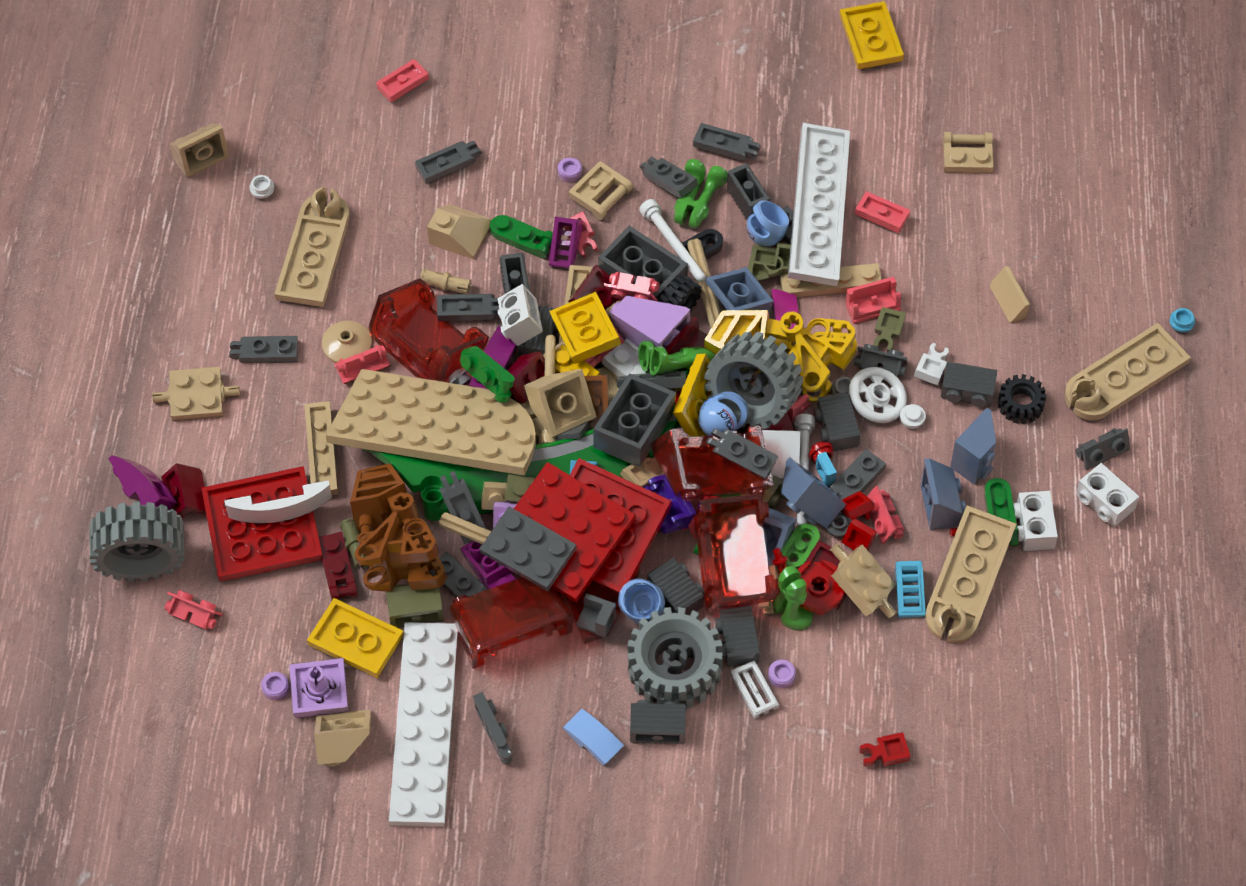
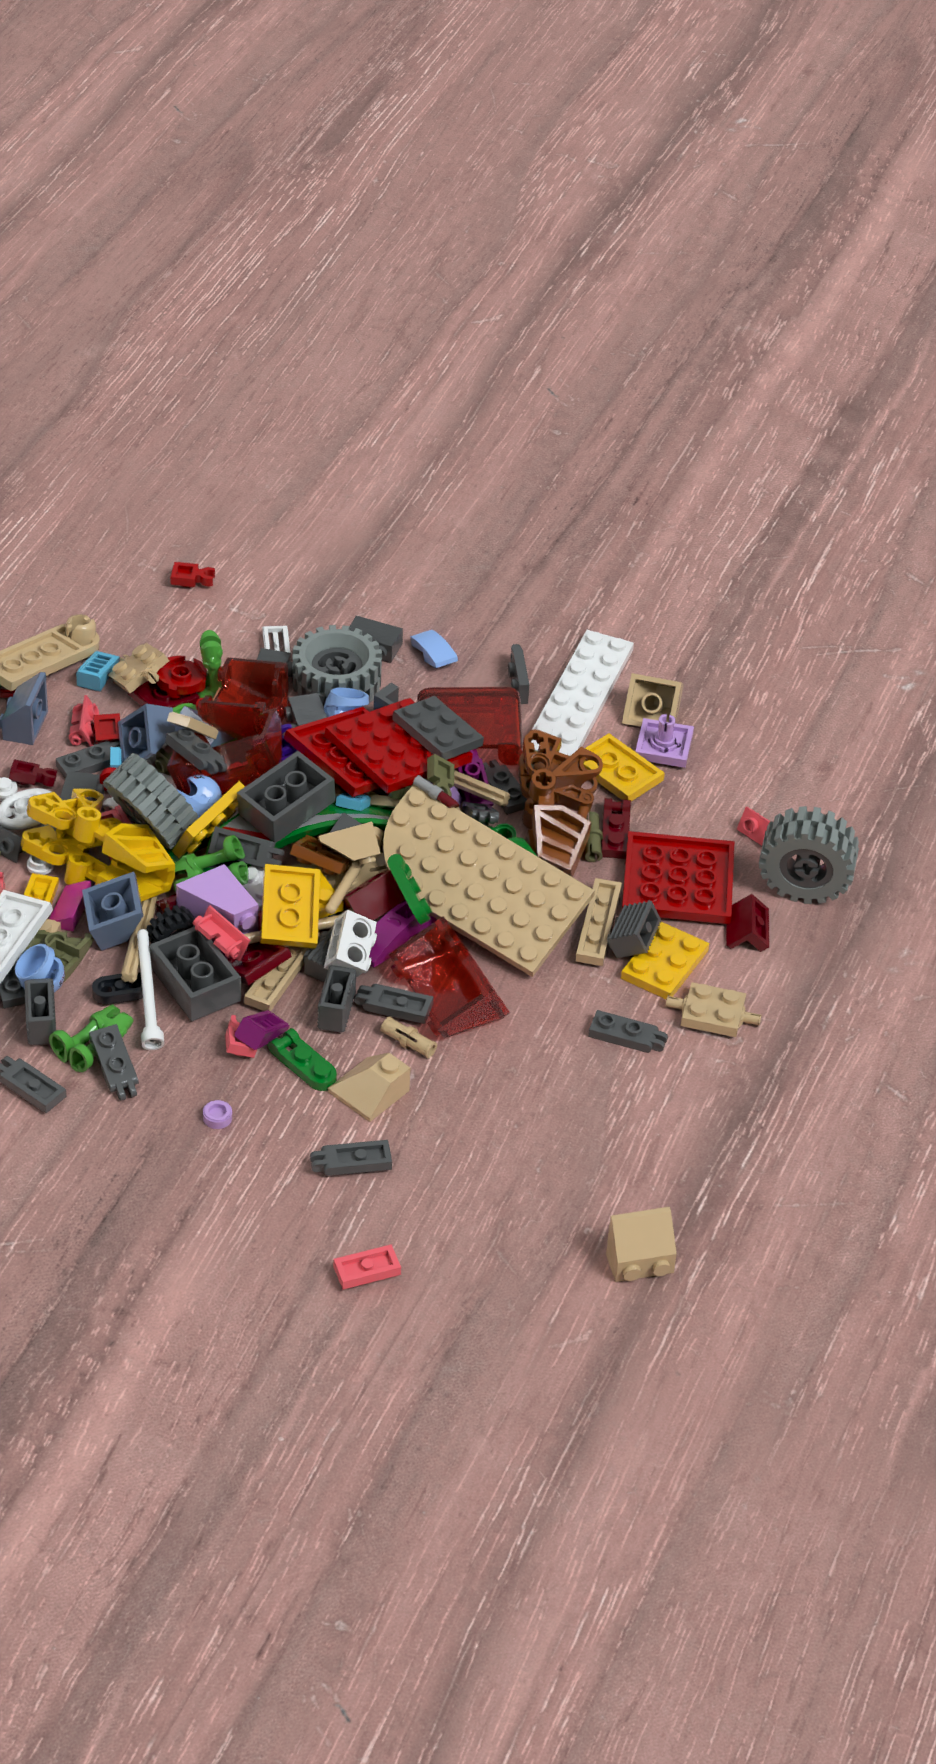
camera: 165 degrees left, 15 degrees down
magenta slope [108,455,177,511] -> none
white slope [224,480,332,523] -> none
white plate [249,175,274,199] -> none
lavender tile [261,672,289,700] -> none
tan plate [274,187,350,307] -> none
tan dish [322,321,372,363] -> none
coral hinge [334,345,390,384] -> none
tan plate [569,161,634,220] -> none
lavender tile [768,660,796,688] -> none
red tile [841,519,877,551] -> none
none -> dark red plate [9,759,58,787]
none -> yellow plate [24,873,59,905]
none -> tan tile [167,712,219,739]
none -> light grey piece [413,775,460,808]
none -> olive plate [427,754,455,797]
none -> dark grey brick [607,900,661,958]
none -> yellow plate [621,921,710,1000]

